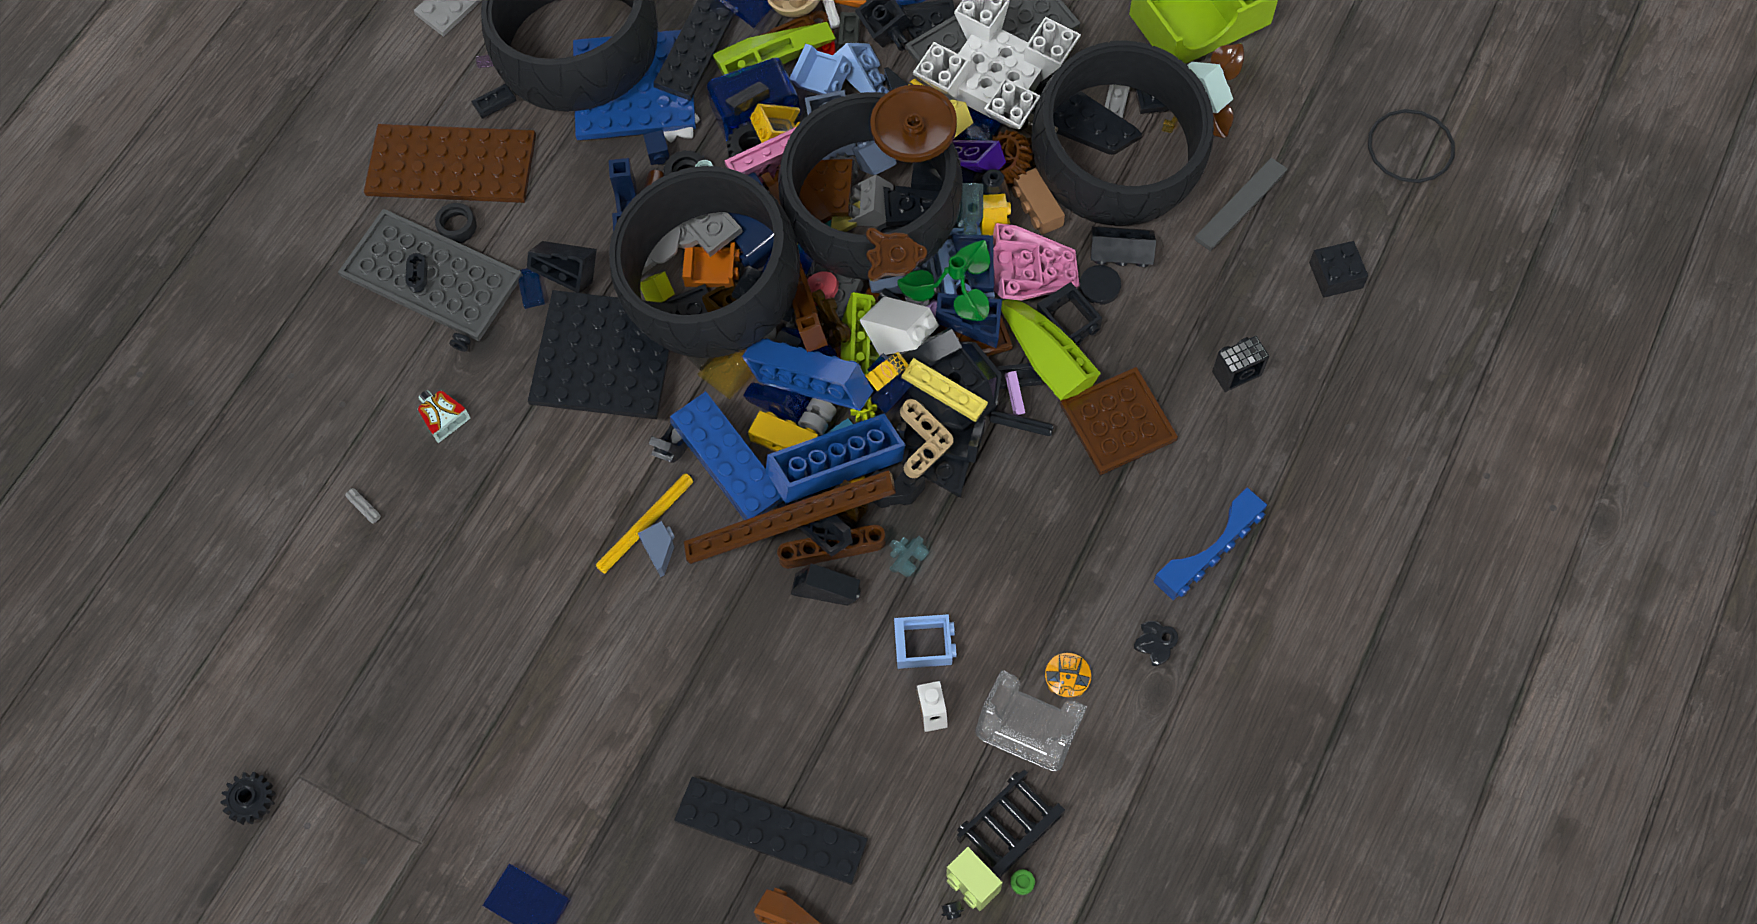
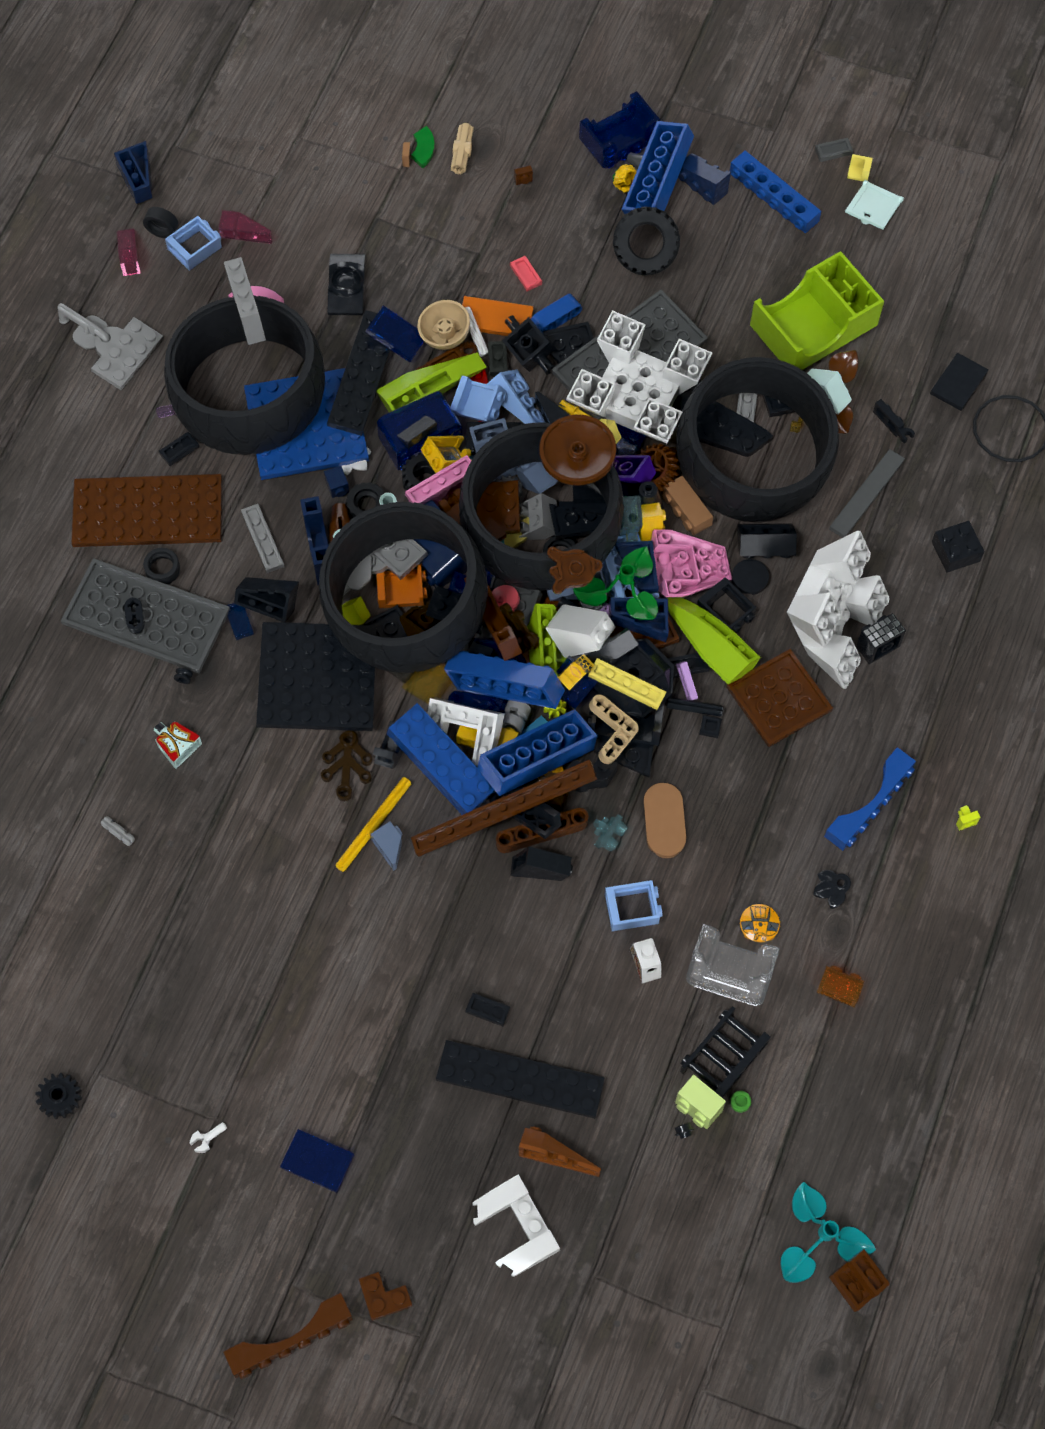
camera: 10 degrees left, 0 degrees up
none -> white bar [190,1122,227,1153]
none -> light grey tile [241,504,284,573]
none -> dark brown plant [321,731,373,801]
none -> white wedge [427,698,505,766]
none -> black plate [465,993,510,1027]
none -> medium nougat tile [644,783,686,858]
none -> black tile [699,715,722,738]
none -> white slope [787,531,889,689]
none -> clear orange brick [817,966,865,1007]
none -> black plate [873,399,915,443]
none -> black tile [930,353,989,411]
none -> neon yellow tile [956,805,981,831]

